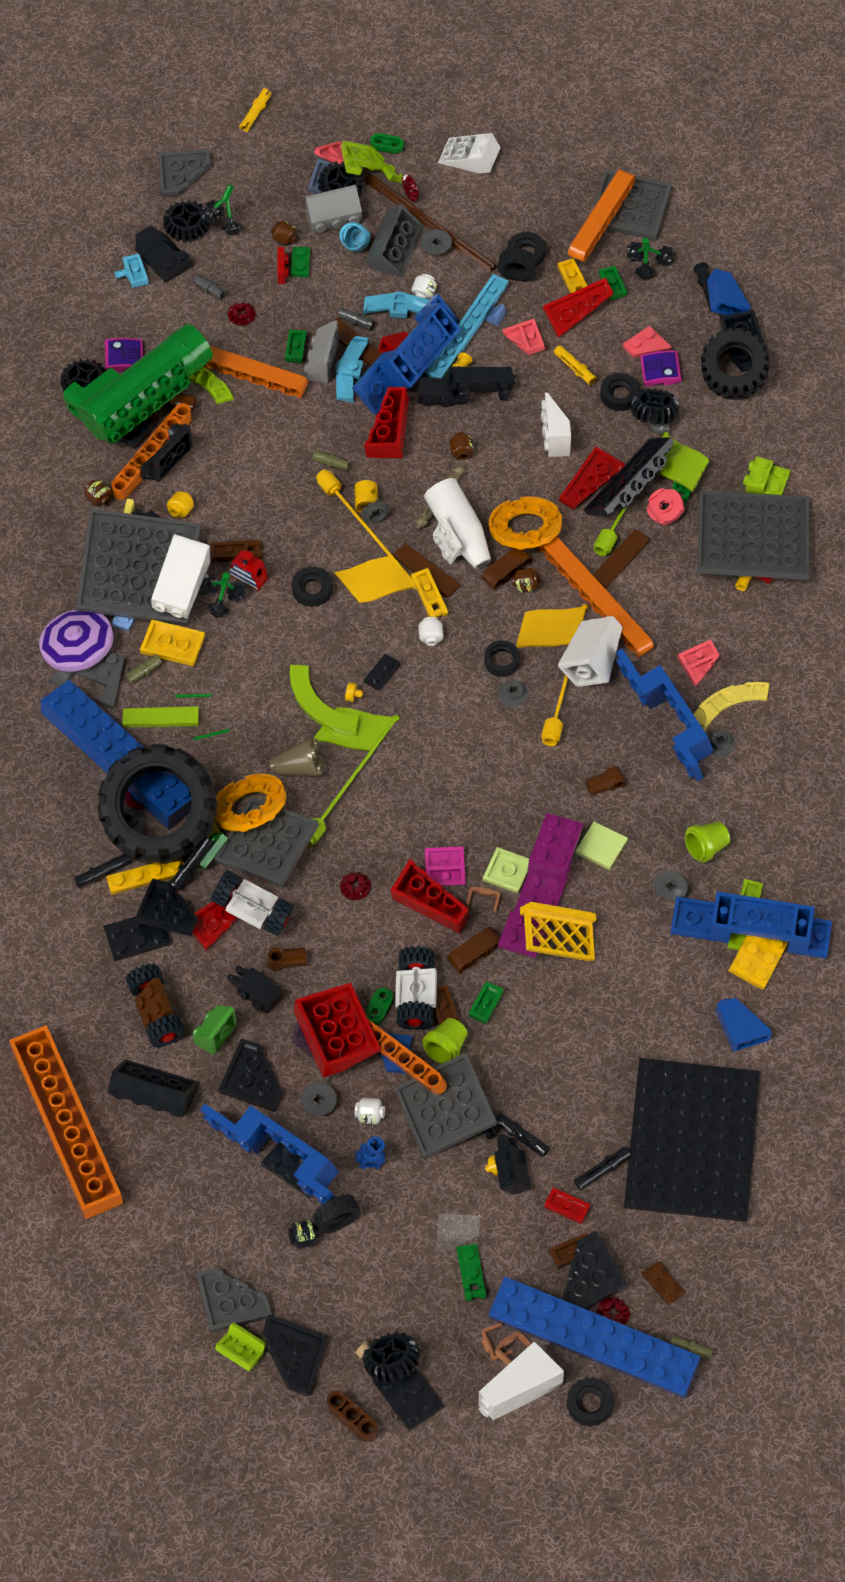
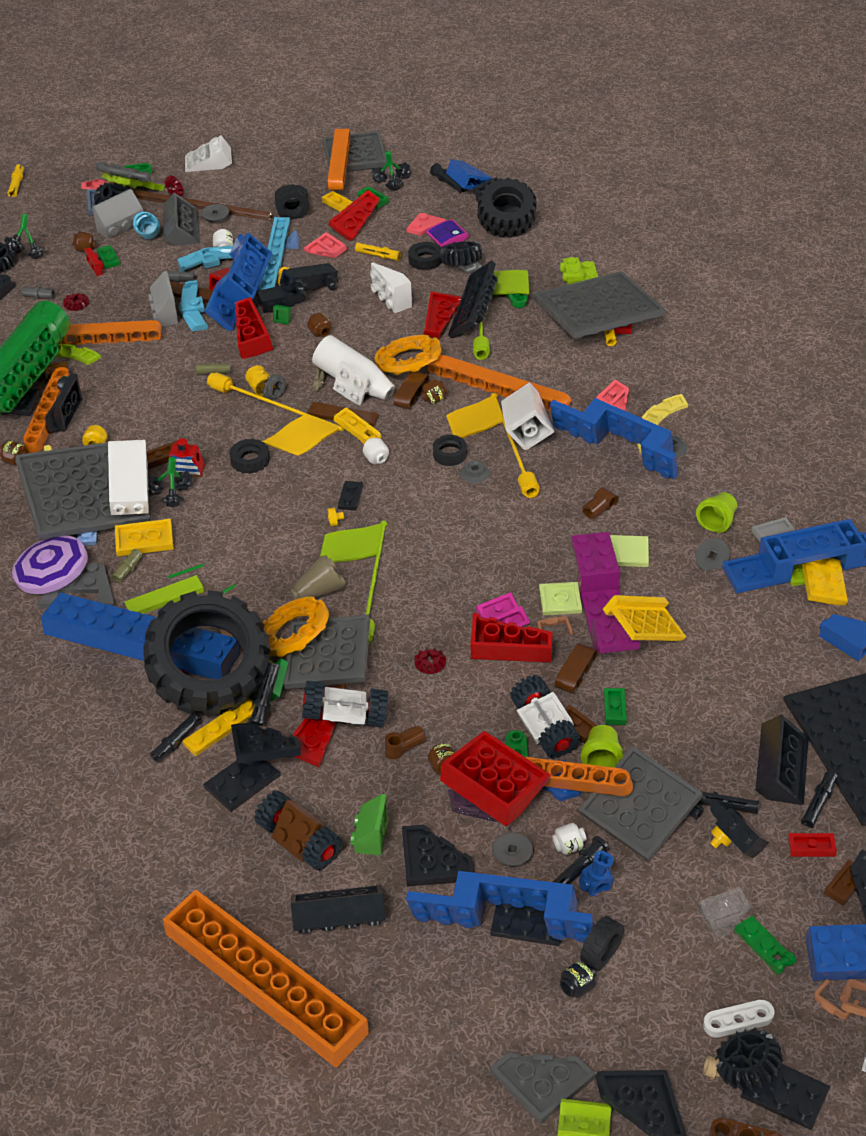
camera: 25 degrees left, 15 degrees down
black hinge [227,965,282,1014] -> none
green plate [285,329,307,363] -> none
lime tile [290,665,358,735] -> none
reddish brown tile [593,529,650,589] -> none
coral plate [647,488,684,525] -> none
none -> dark grey plate [95,162,151,181]
none -> green tile [273,305,291,324]
none -> reddish brown head [428,744,455,775]
none -> black pin [552,836,609,884]
none -> white plate [703,1000,774,1038]
none -> light grey tile [752,517,795,542]
none -> black slope [755,715,809,805]

